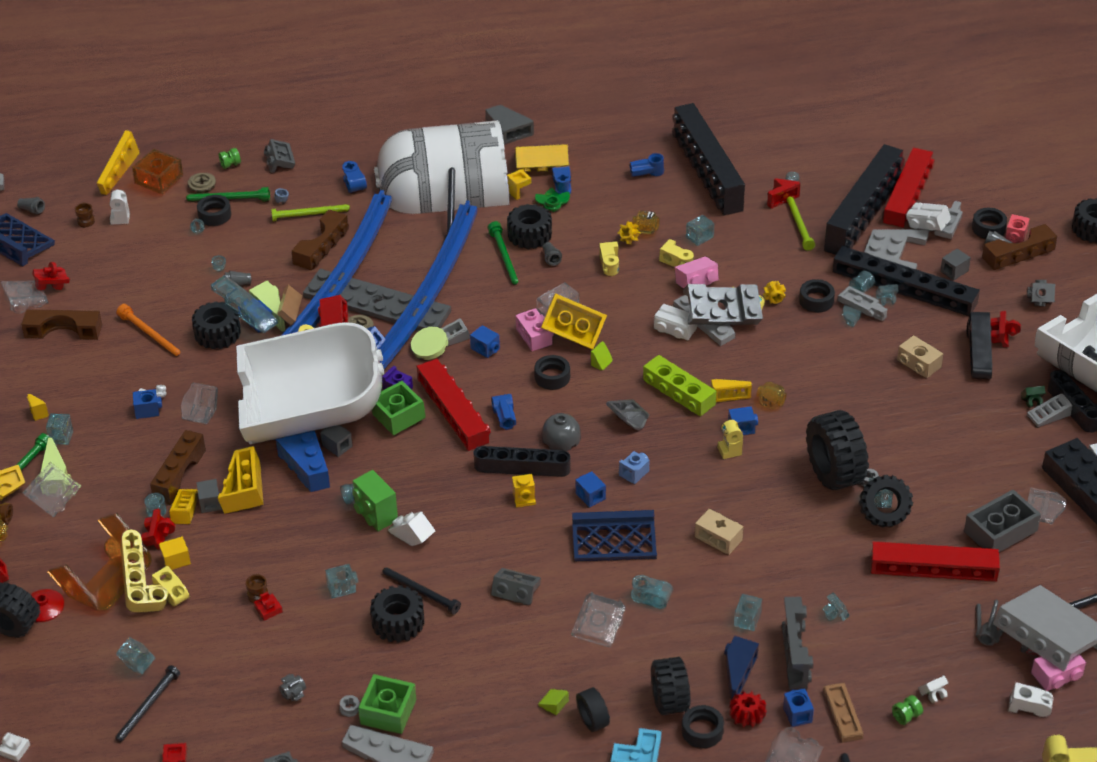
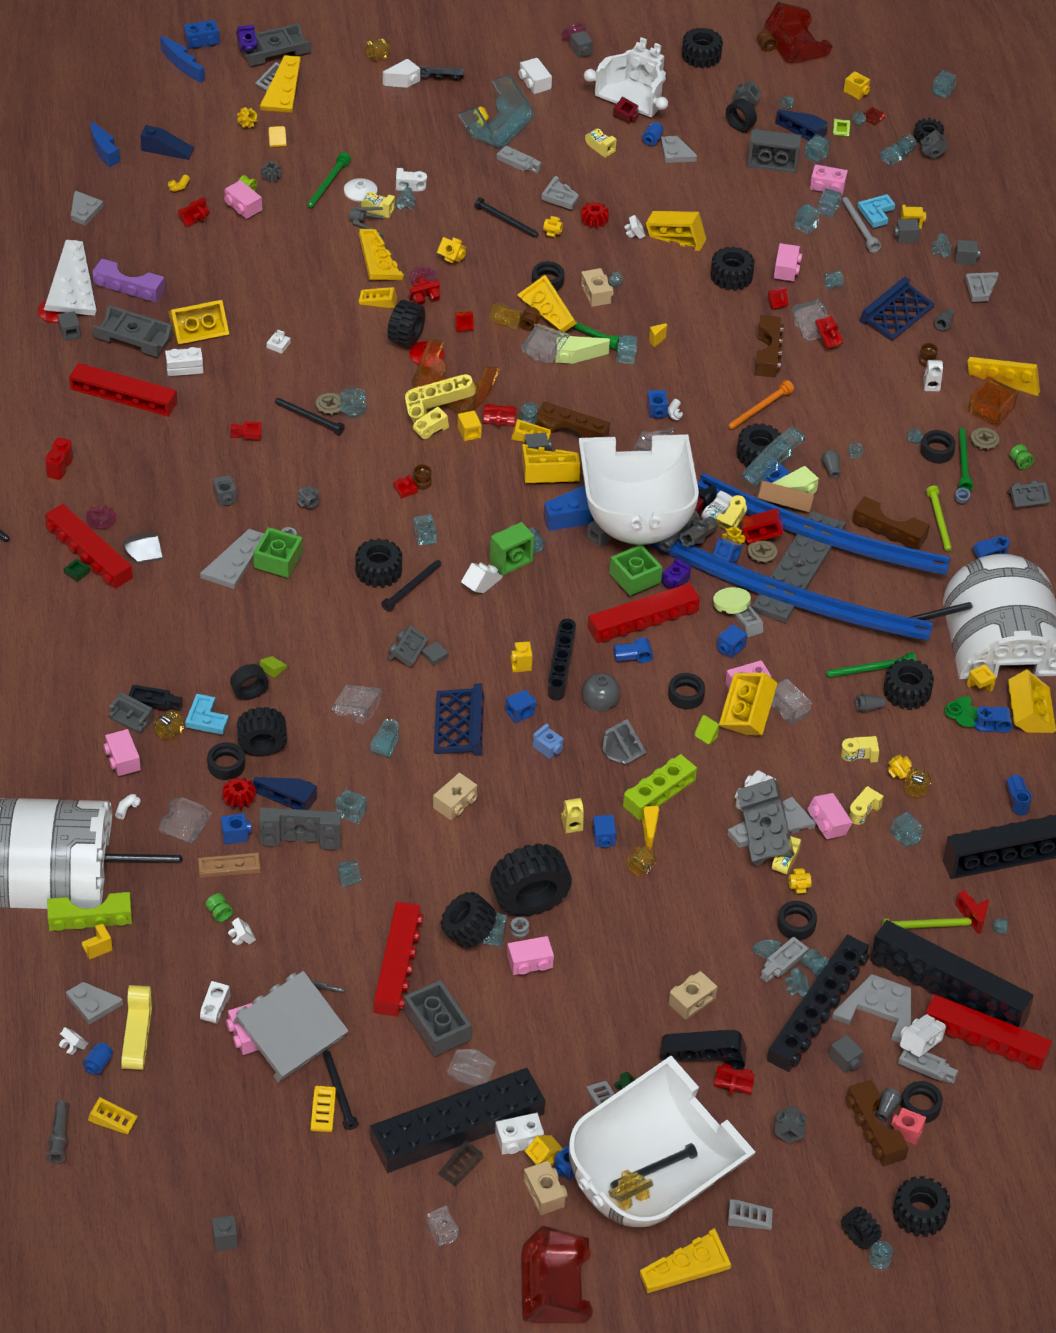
camera: 90 degrees right, 5 degrees up
none -> dark tan gear [316,393,344,416]
none -> dark grey tile [422,641,449,666]
none -> bright pink brick [507,936,554,975]

